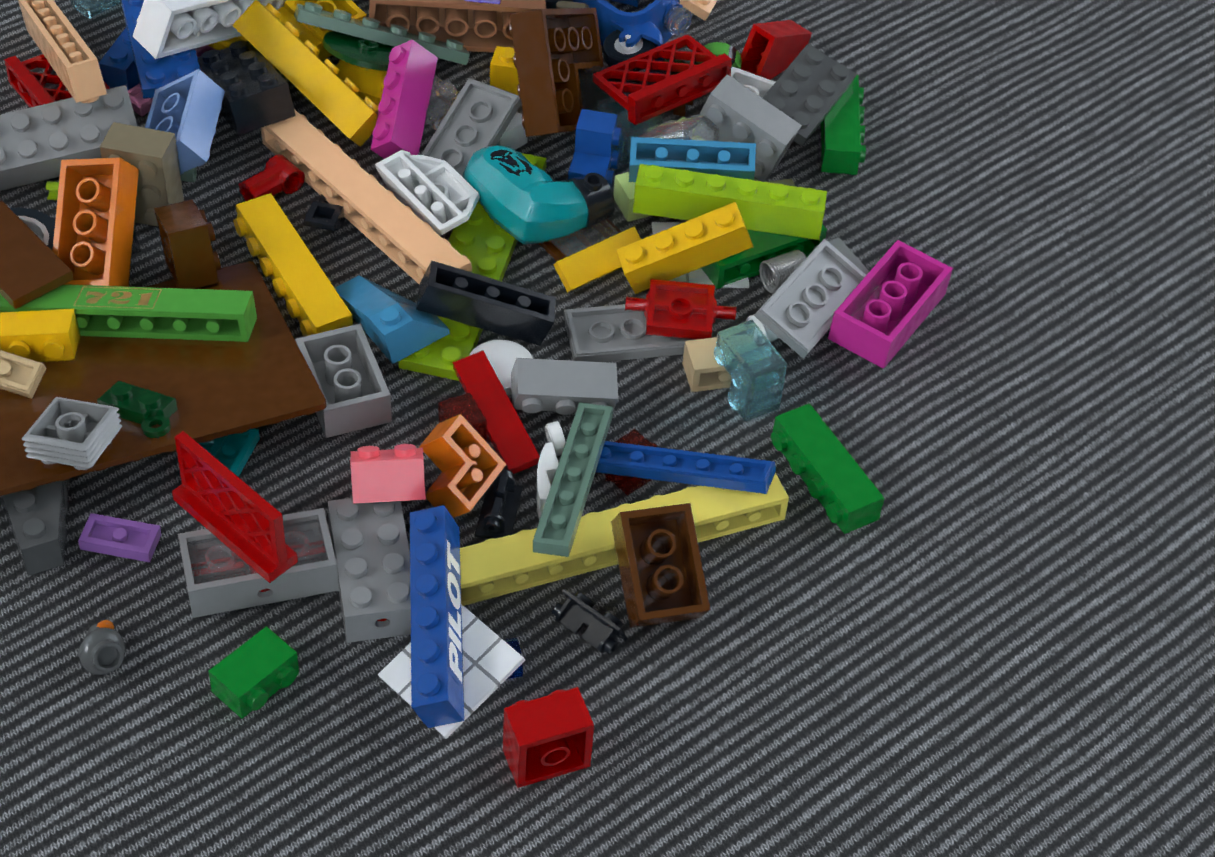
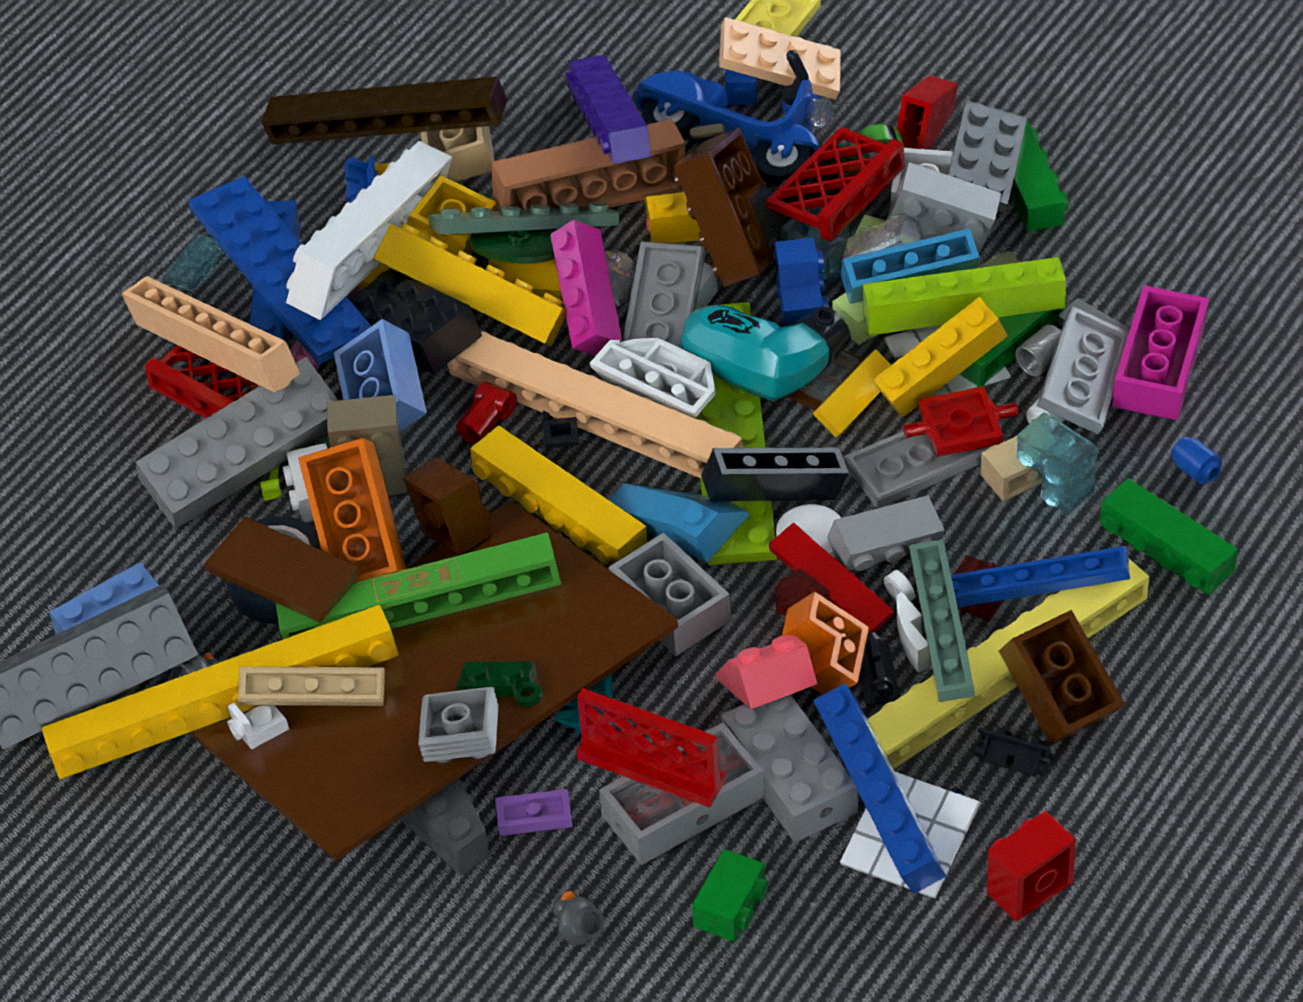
camera: 10 degrees left, 0 degrees up
none -> blue brick [1171,437,1222,484]

